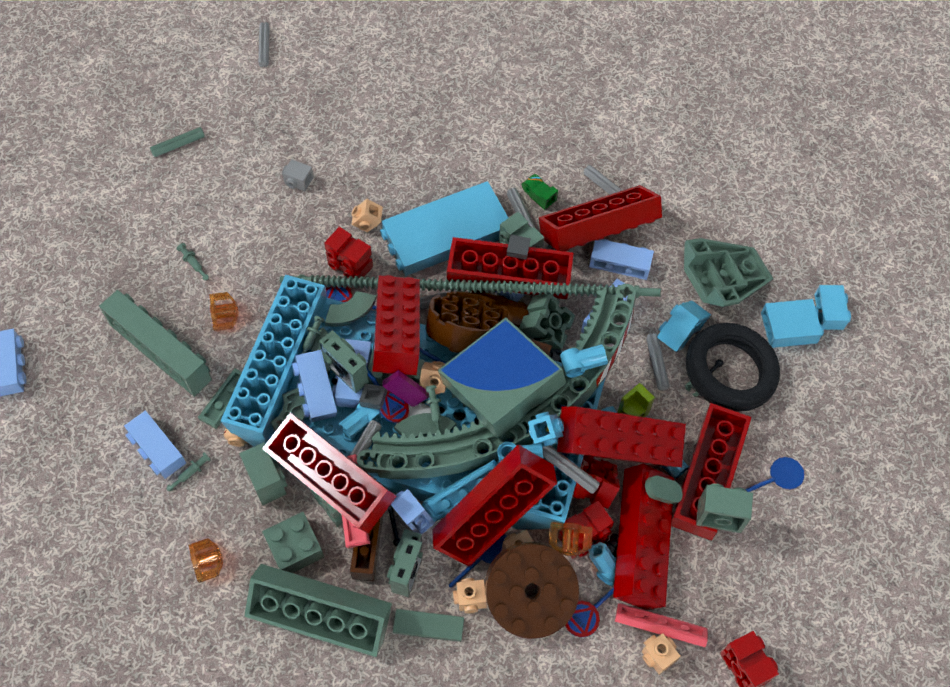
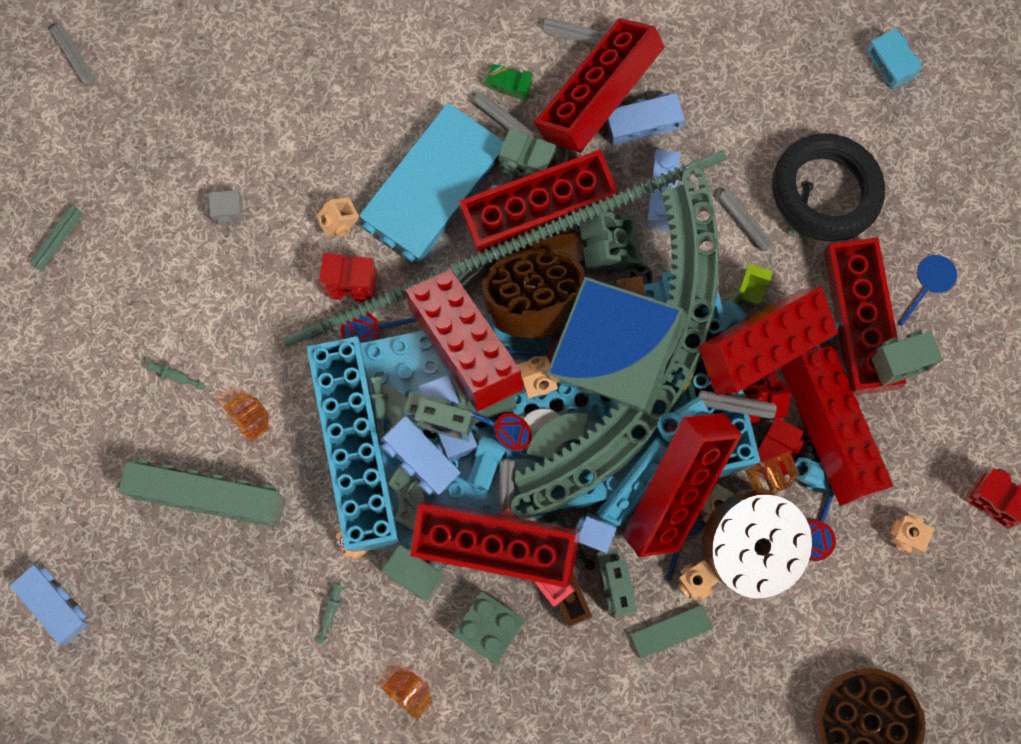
camera: 25 degrees left, 15 degrees up
light blue brick [124,410,186,479] -> none
sand green tile [198,368,242,429] -> none
sand green brick [244,564,392,657] -> none
sand green tile [325,291,376,327] -> none
dark grey tile [359,384,388,410] -> none
magenta tile [382,370,429,407] -> none
sand green piece [425,385,442,435] -> none
dark grey tile [507,235,531,259] -> none
medium azure brick [528,412,564,447] -> none
medium azure piece [560,344,608,378] -> none
coral tile [615,603,708,648] -> none
sand green tile [645,476,682,504] -> none
medium azure brick [657,301,711,352] -> none
sand green wedge [684,238,774,307] -> none
medium azure brick [761,299,824,348] -> none

